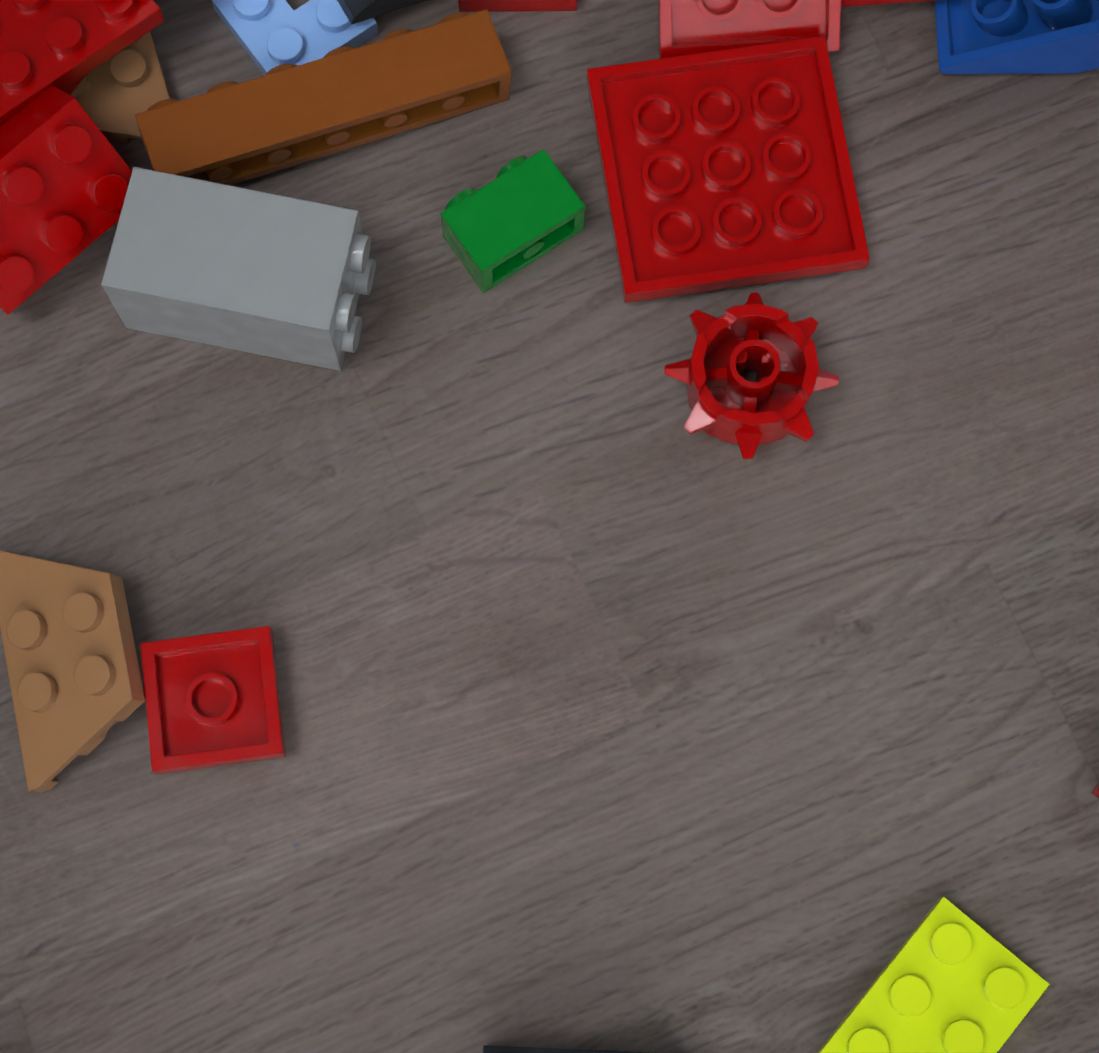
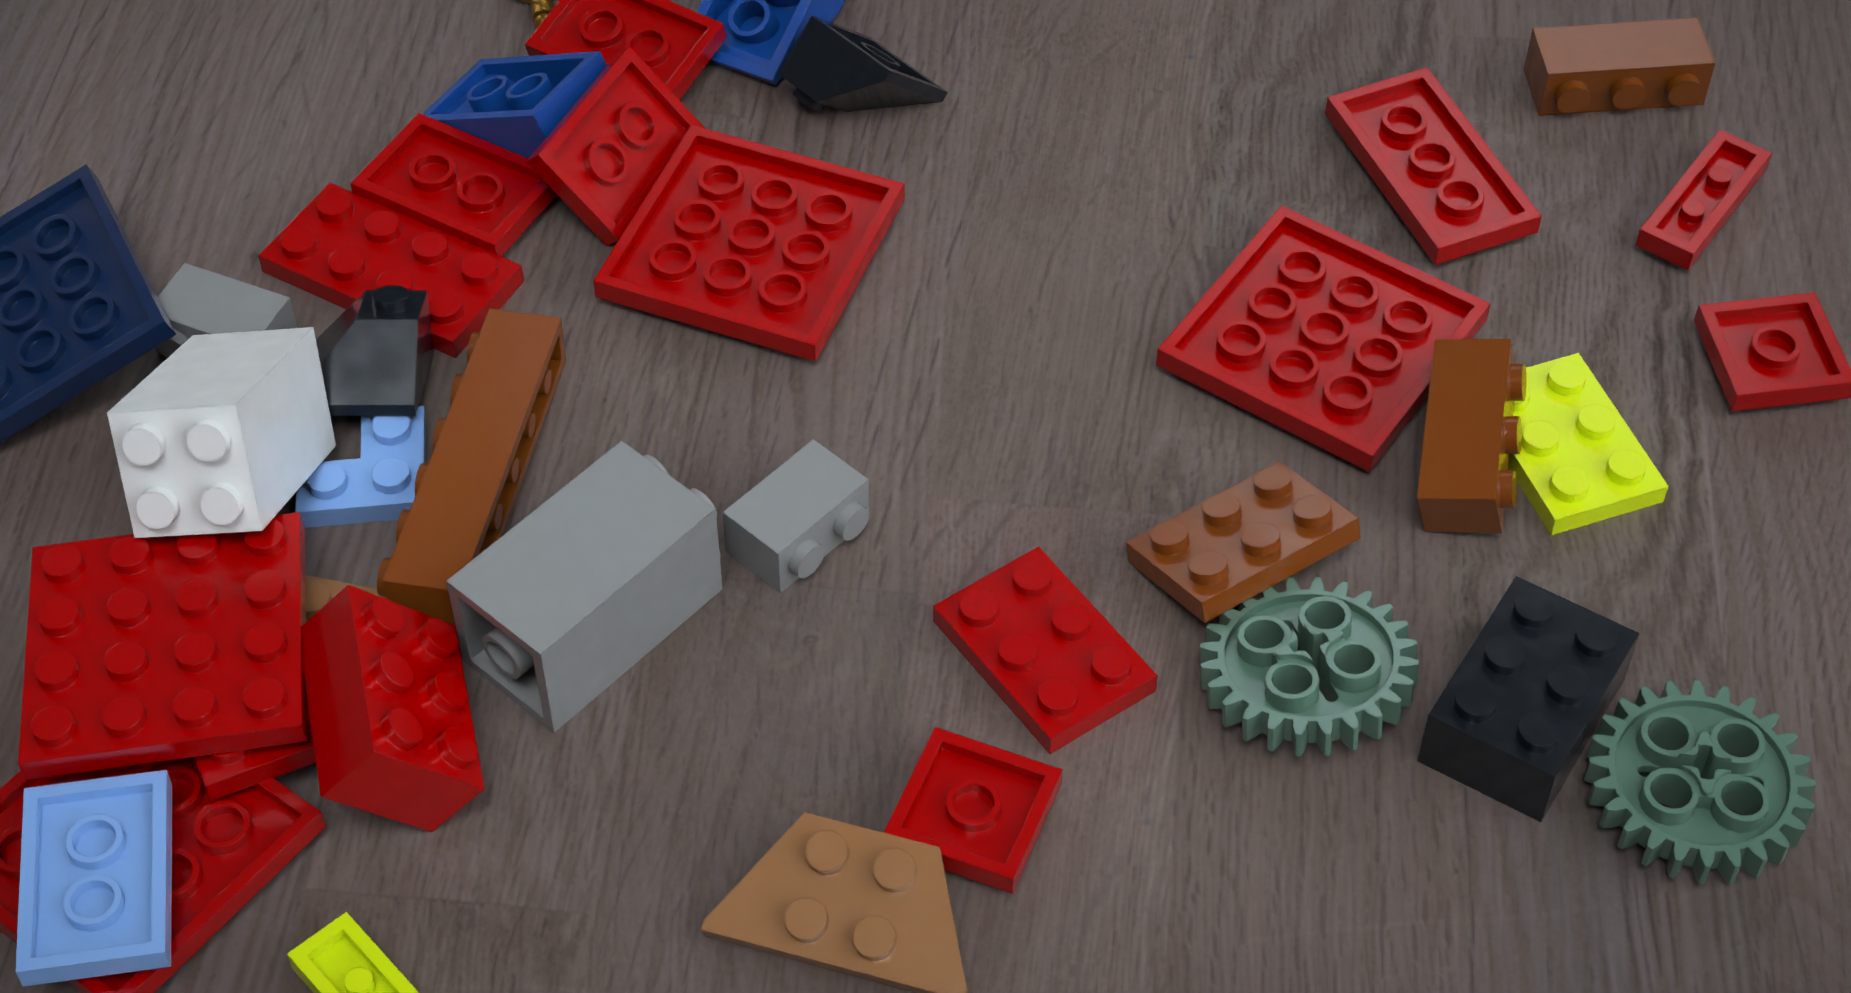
camera: 60 degrees left, 25 degrees down
green brick [440,149,585,293] -> none
red brick [664,292,839,460] -> none
none -> light grey brick [723,439,870,593]
none -> black slope [778,15,948,112]
none -> red plate [933,546,1158,754]
none -> dark orange plate [1126,461,1361,623]
none -> red plate [1156,205,1491,472]
none -> sand green gear [1200,577,1419,756]
none -> dark orange brick [1417,339,1527,533]

